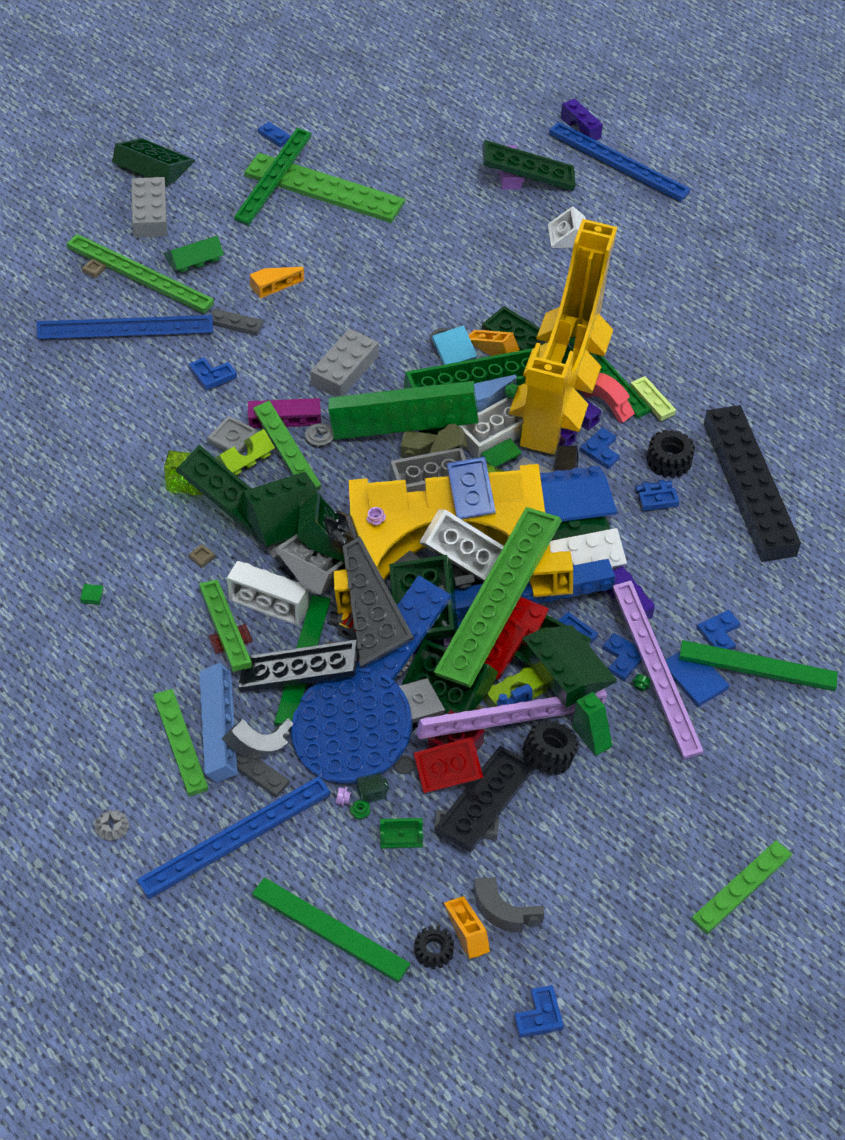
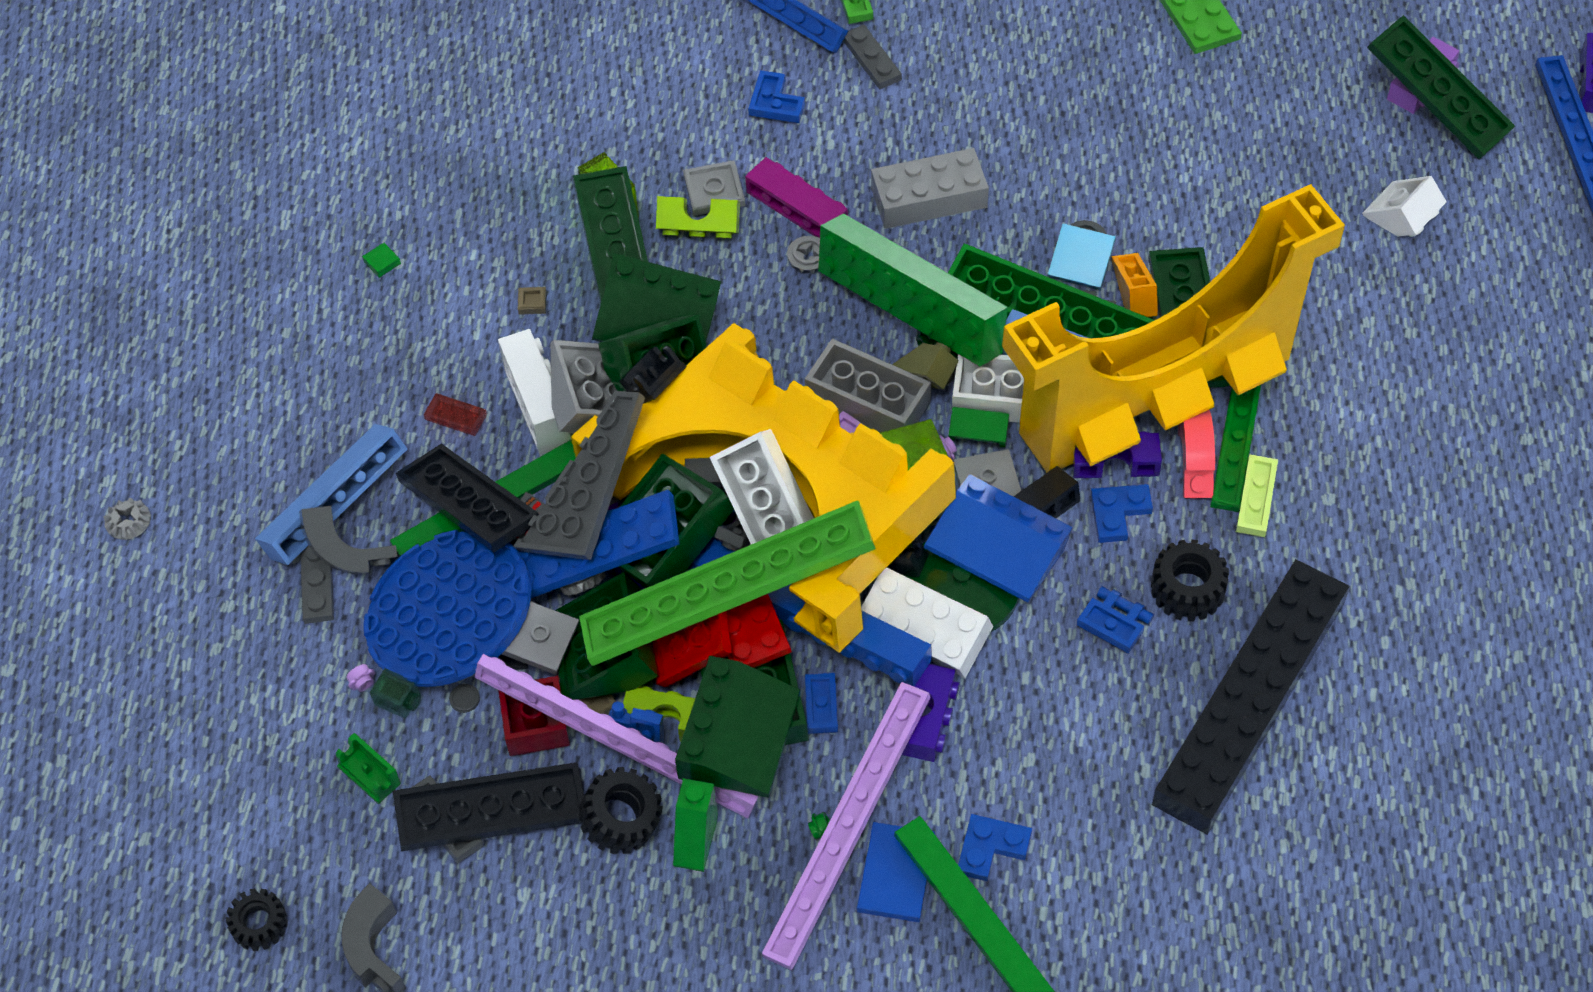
camera: 50 degrees right, 5 degrees up
blue plate [137,776,330,899] -> none
bright green plate [153,689,208,797] -> none
bright green plate [199,579,252,672] -> none
light orange slope [249,267,304,299] -> none
green tile [252,877,410,984] -> none
bright green plate [253,400,321,490] -> none
green plate [350,800,371,820] -> none
lavender plate [367,507,386,525] -> none
olive slope [401,431,437,458] -> none
red plate [413,737,483,793] -> none
light orange slope [444,896,490,959] -> none
tile [447,457,496,520] -> none
blue plate [602,633,642,682] -> none

